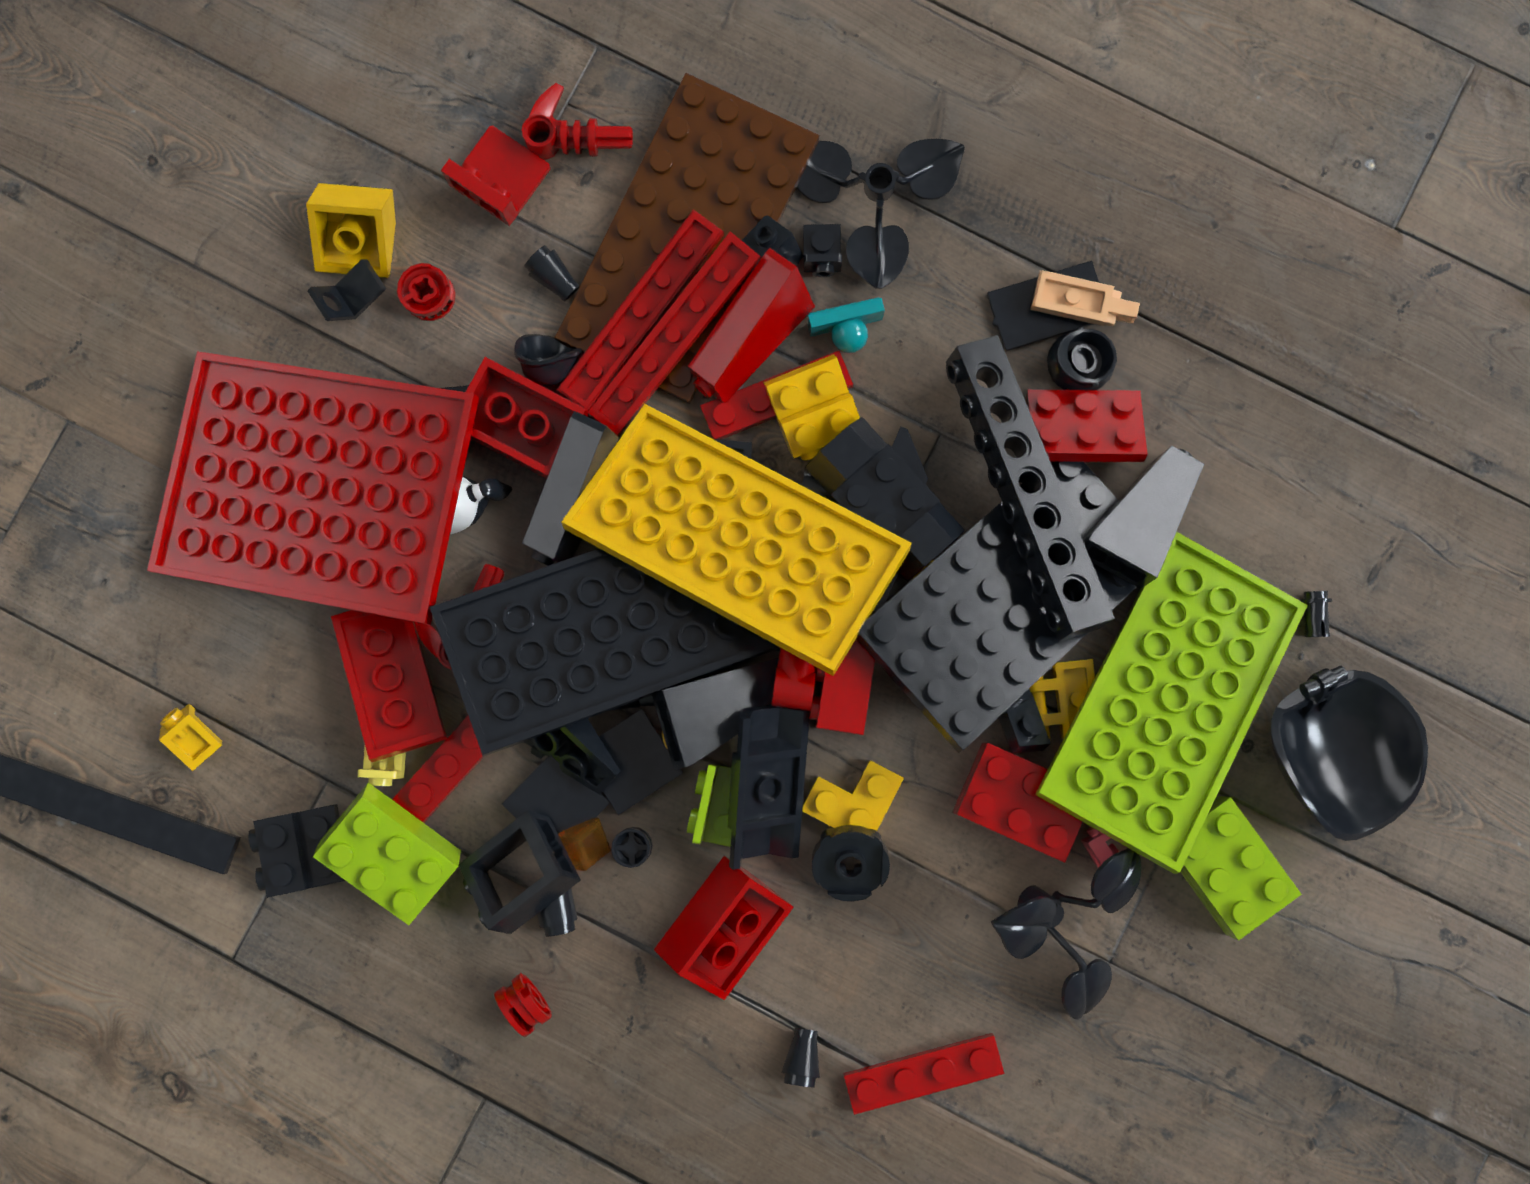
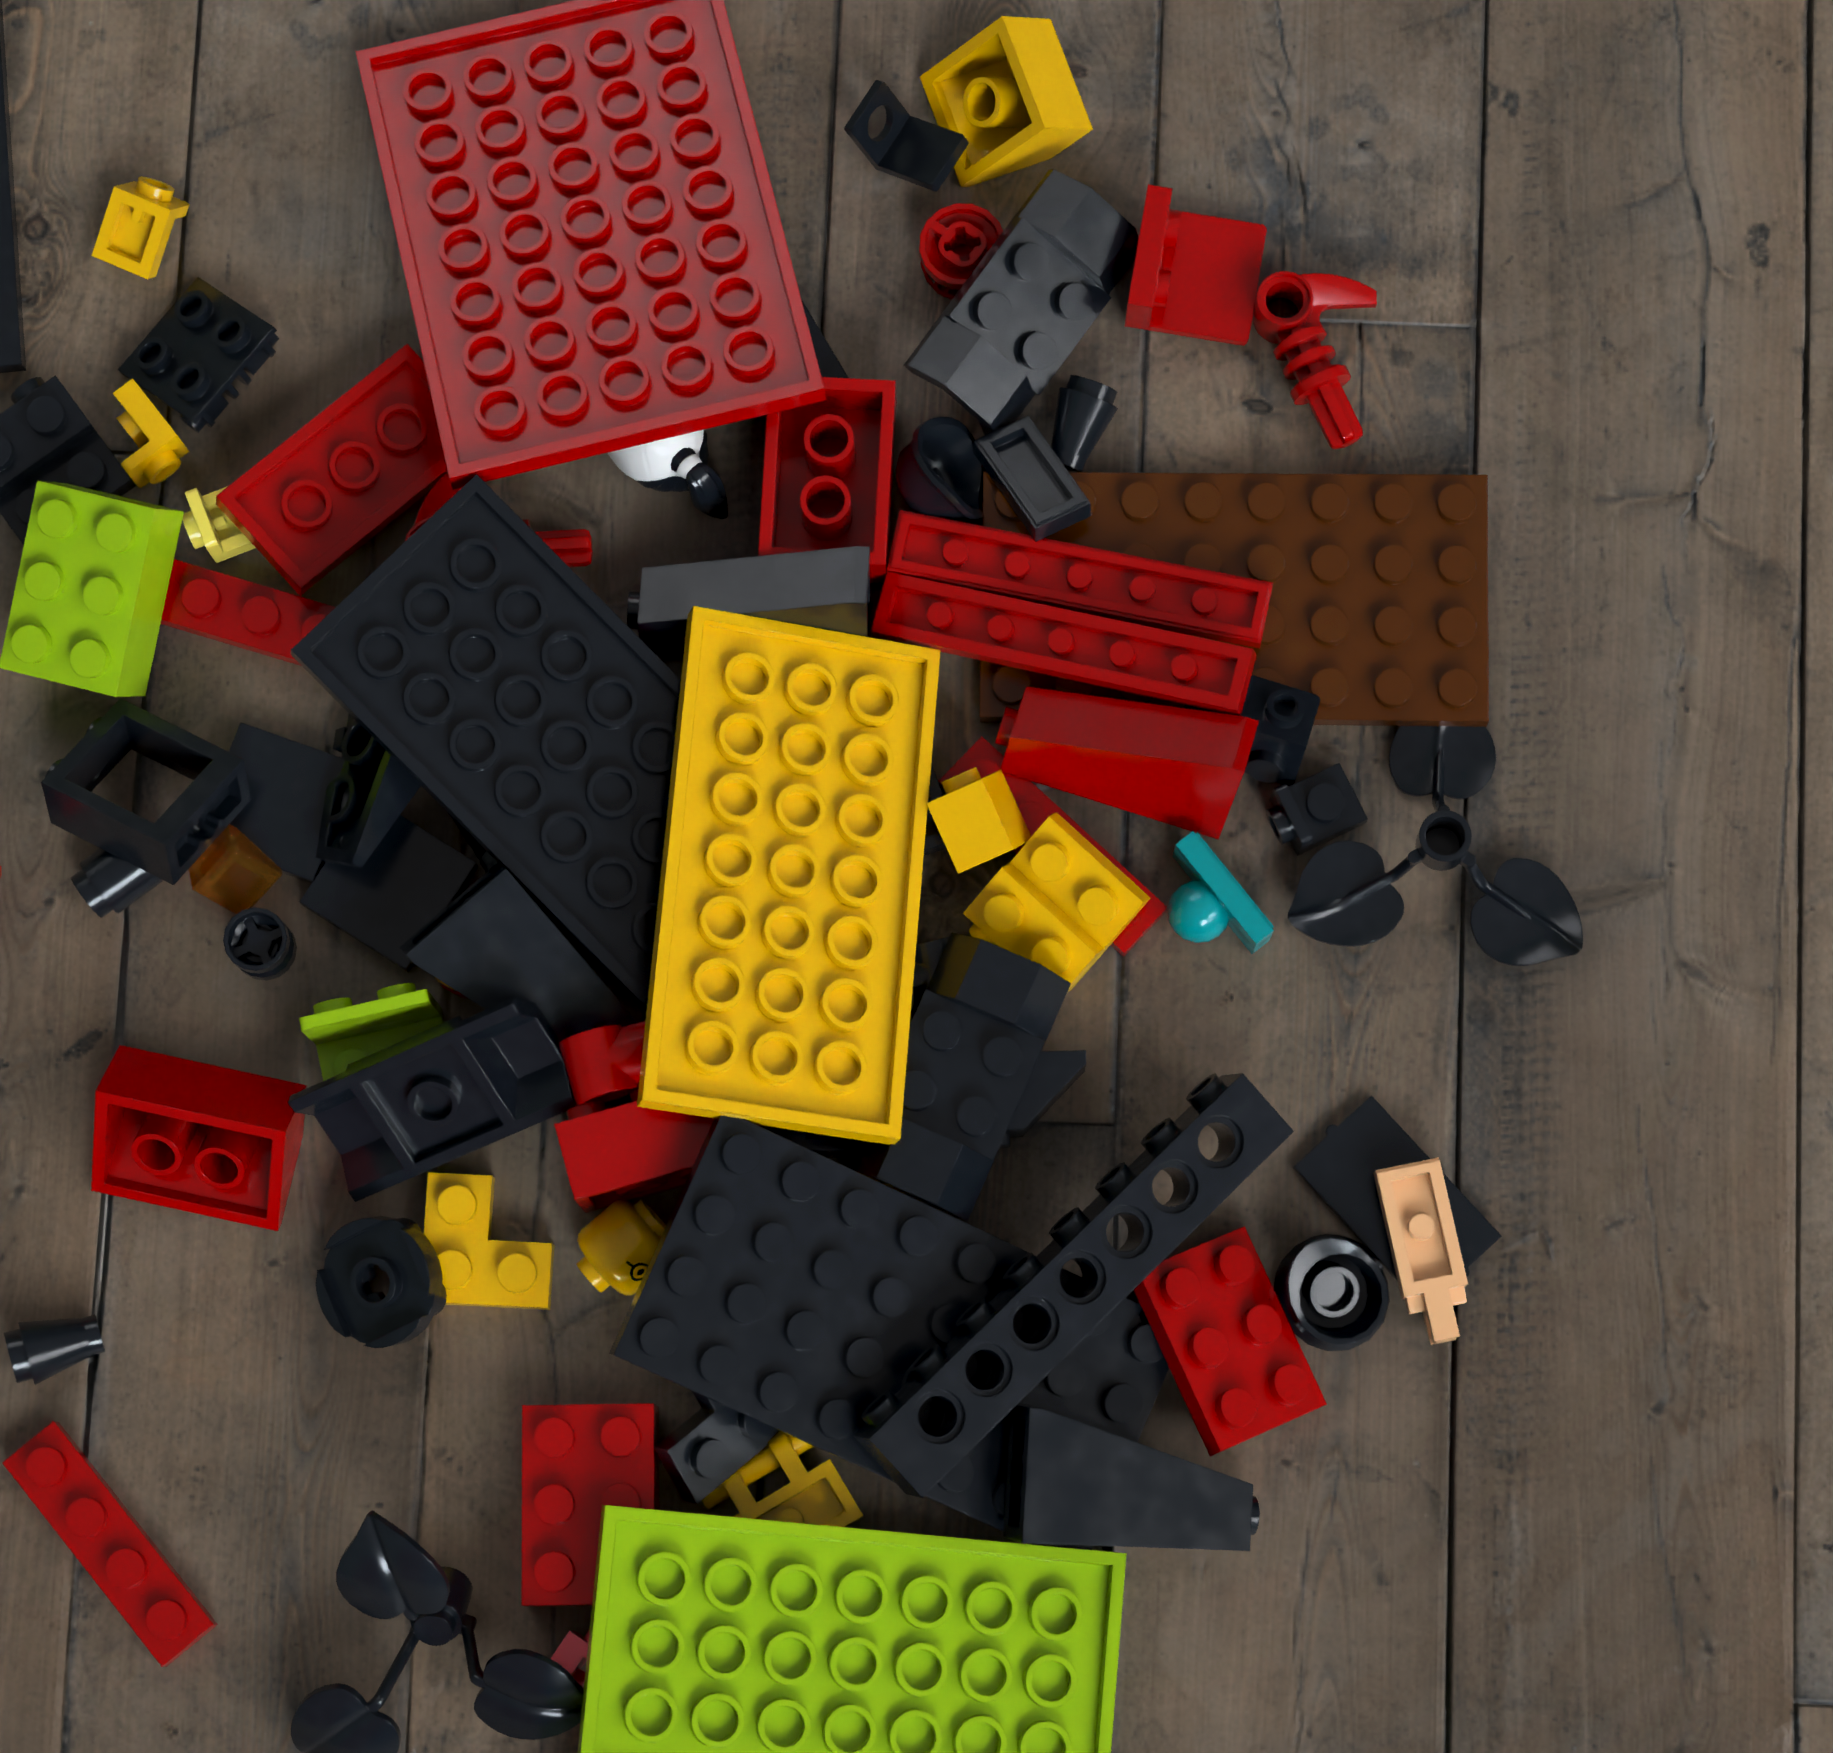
camera: 65 degrees right, 5 degrees down
none -> yellow bracket [113,378,190,488]
none -> black hinge [118,277,279,433]
none -> yellow head [576,1199,666,1296]
none -> black piece [904,169,1139,436]
none -> yellow brick [926,767,1031,874]
none -> black tile [973,416,1091,542]

